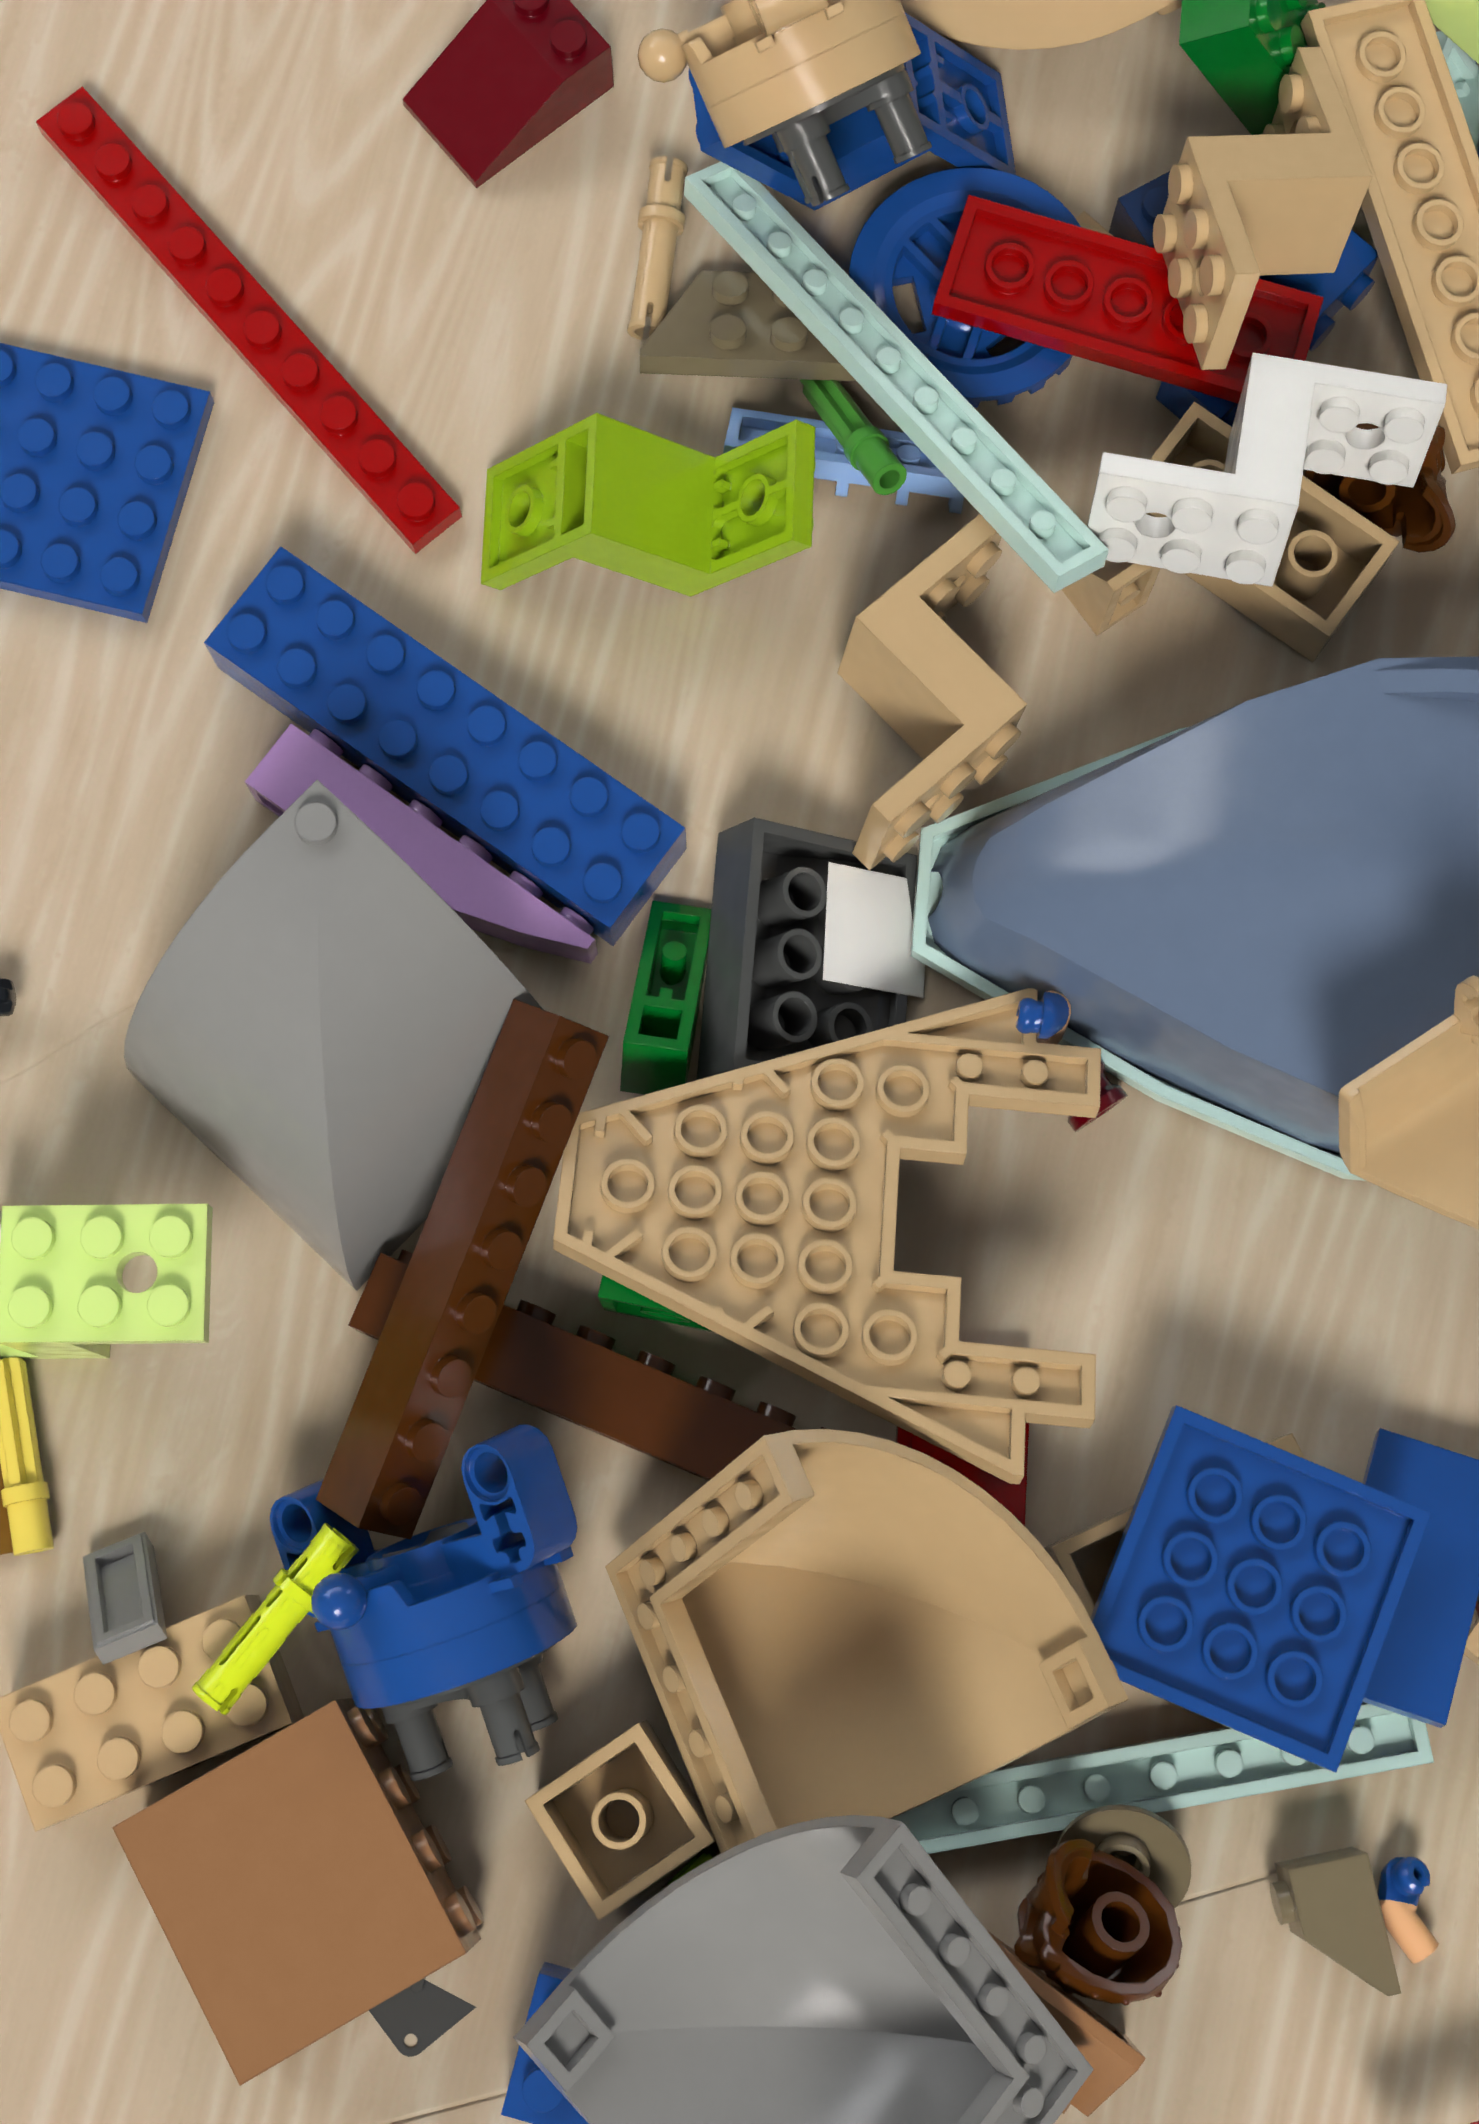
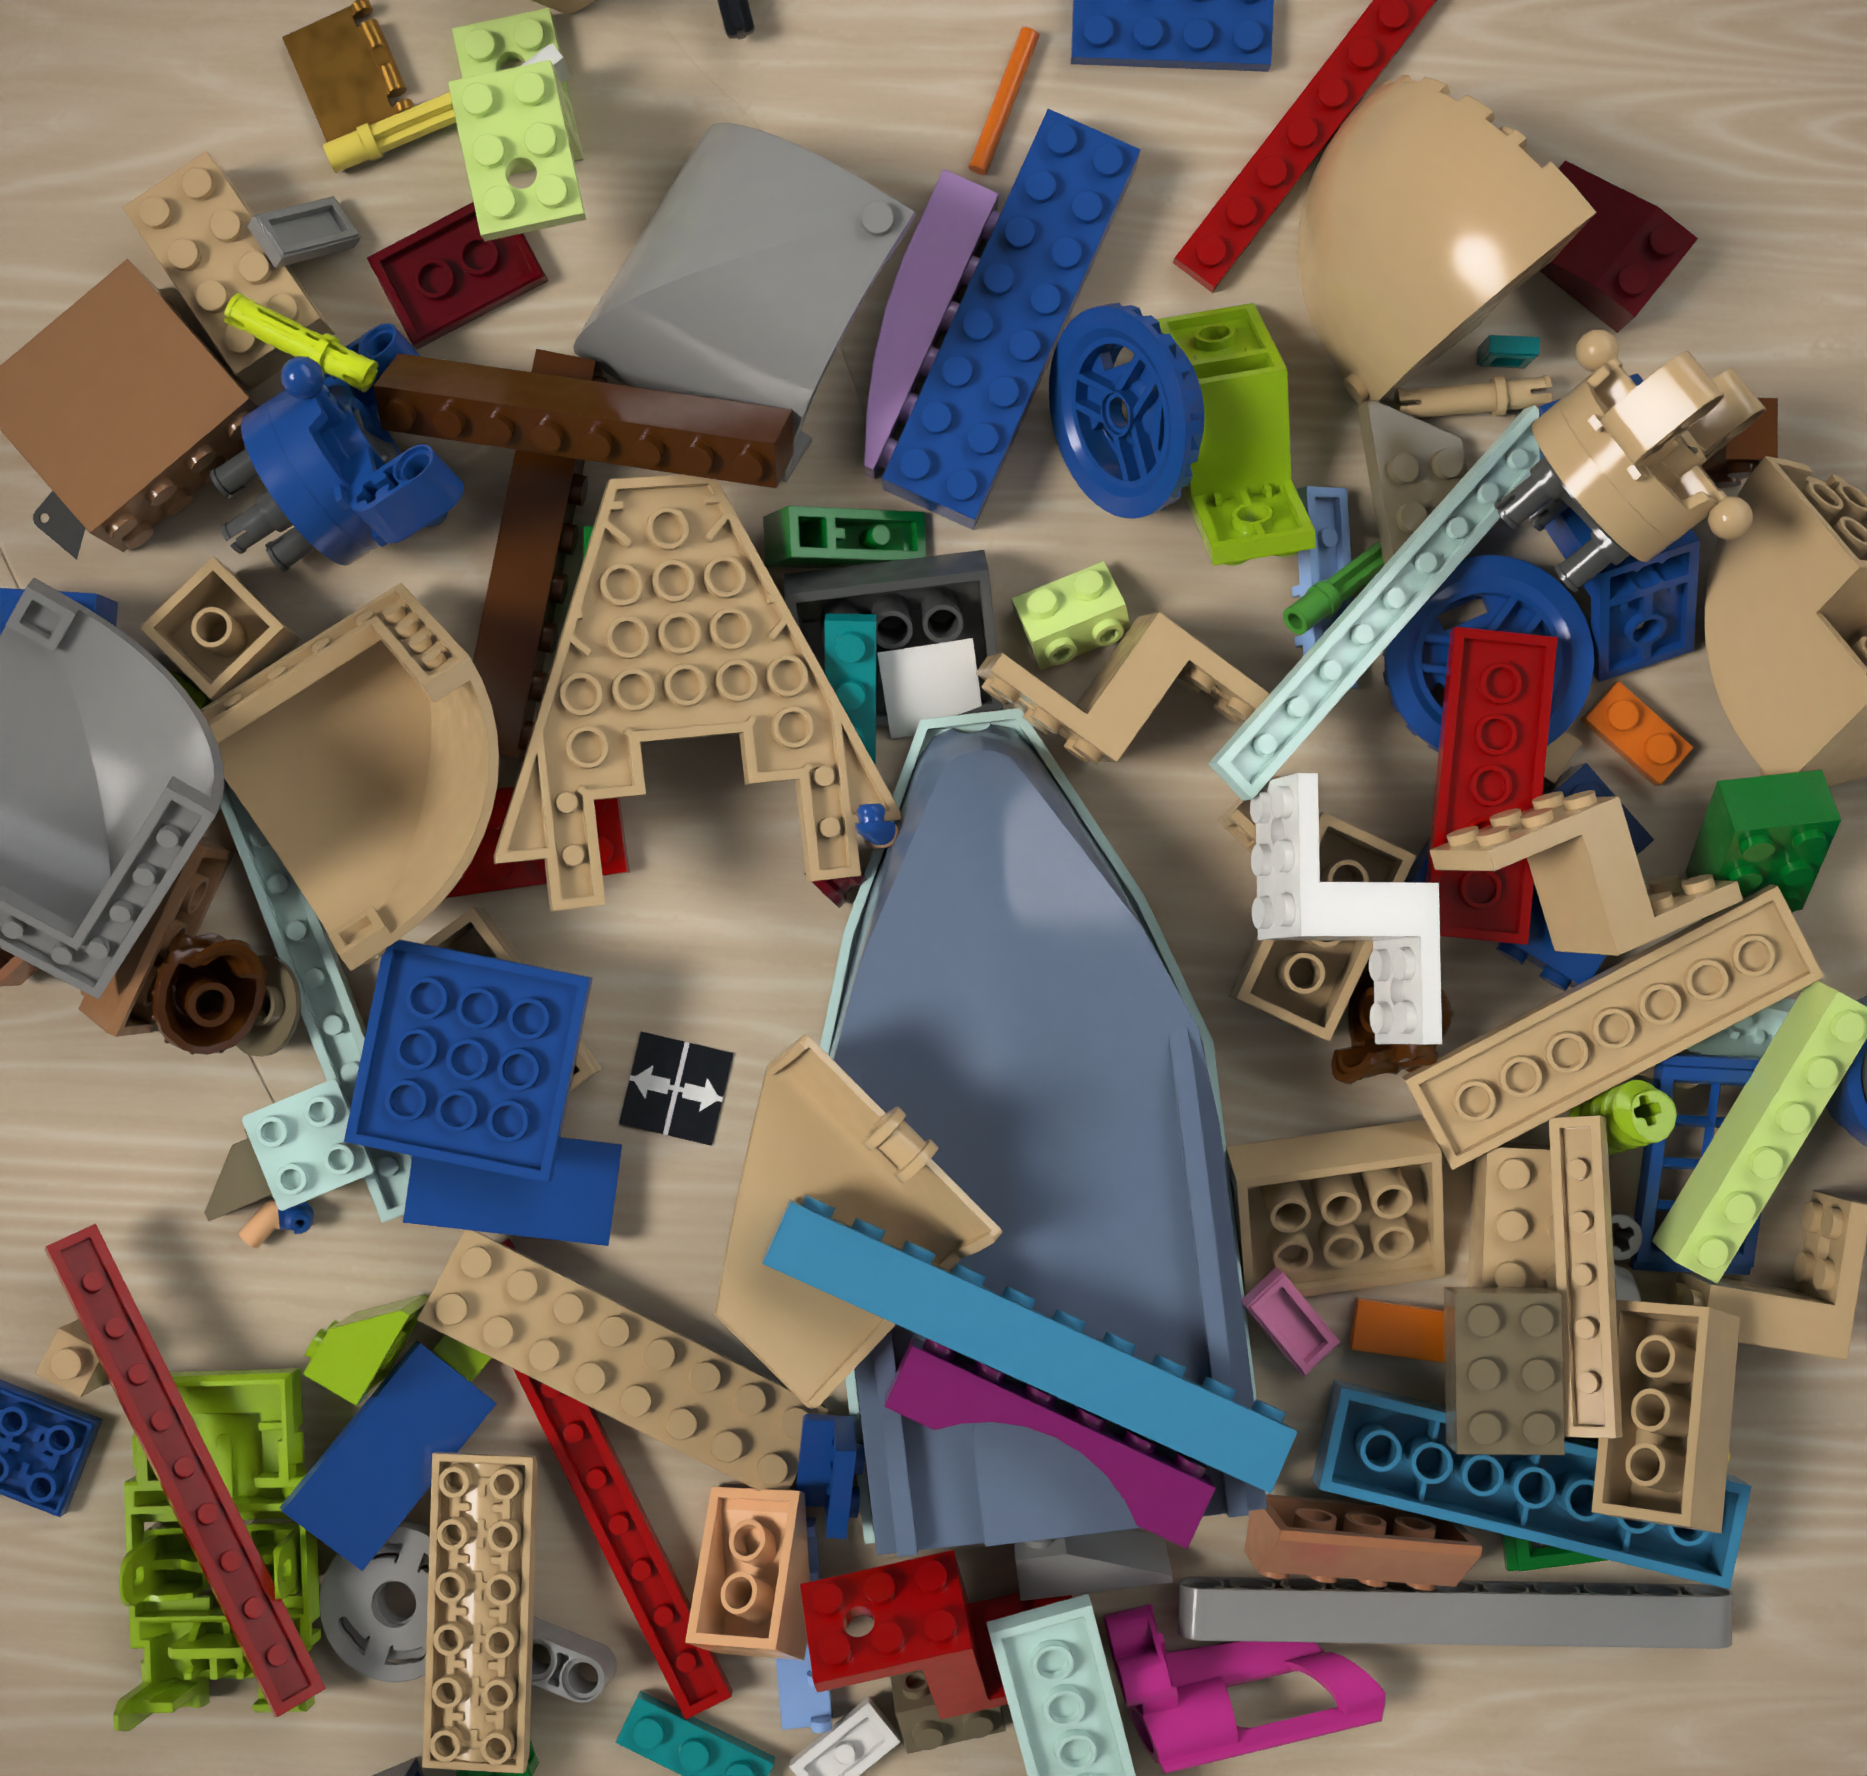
camera: 80 degrees right, 10 degrees up
none -> light aqua bracket [242,1079,375,1211]
none -> dark red tile [367,202,548,350]
none -> black sticker [619,1031,733,1146]
none -> teal plate [824,614,877,764]
none -> orange bar [968,27,1040,175]
none -> yellowish green bracket [1011,561,1131,670]
none -> blue gear [1049,303,1204,519]
none -> tan brick [1297,75,1596,404]
none -> teal tile [1477,335,1540,369]
none -> orange plate [1580,681,1694,786]

